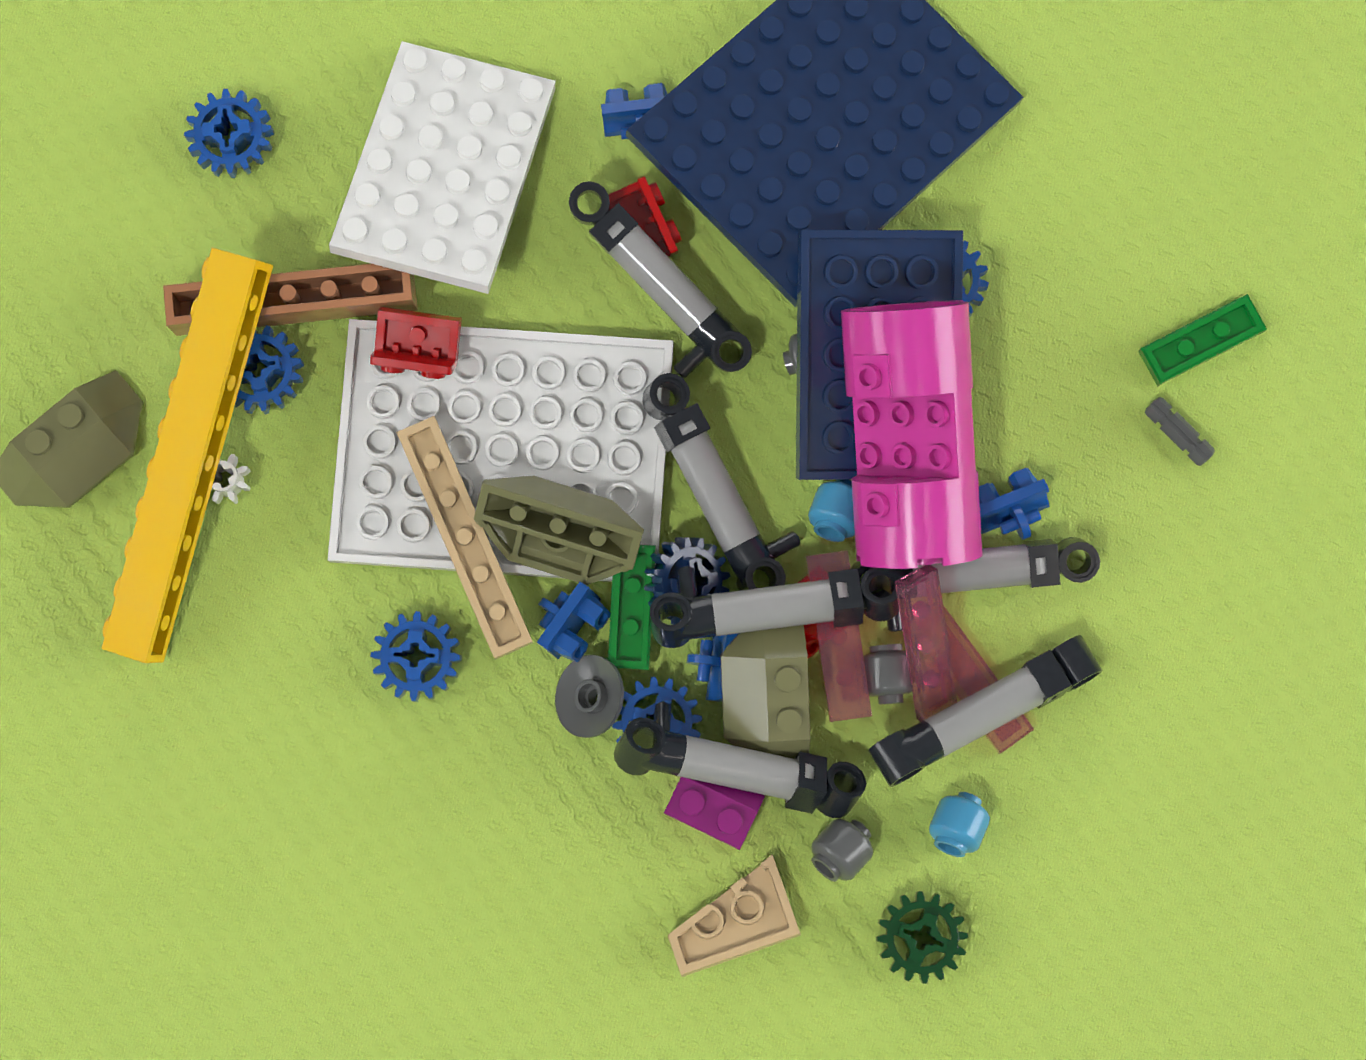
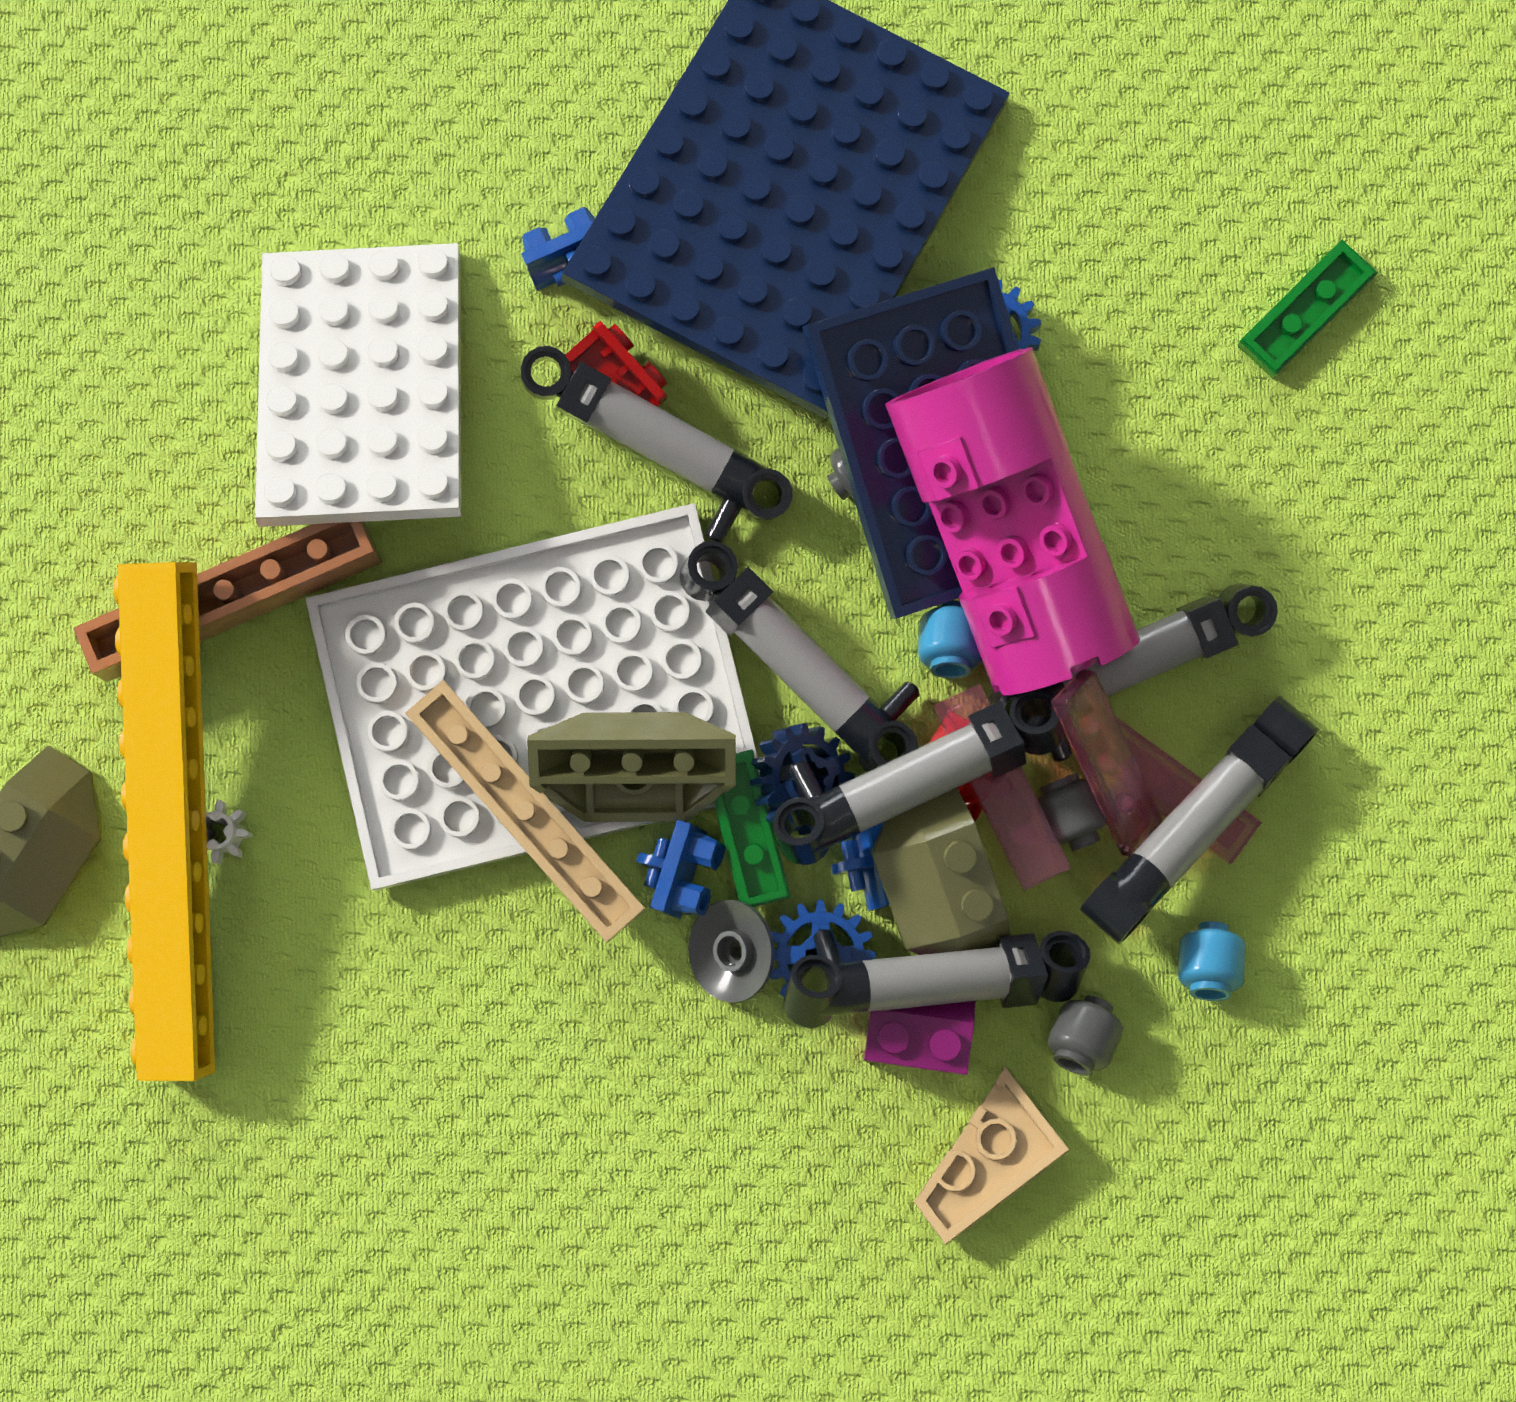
camera: 15 degrees left, 0 degrees up
blue gear [184,89,274,178] -> none
blue gear [234,325,304,414] -> none
red bracket [370,307,462,379] -> none
blue gear [370,611,462,702] -> none
dark green gear [876,891,968,984] -> none
blue hips [979,468,1049,540] -> none
dark grey axle [1145,397,1215,466] -> none

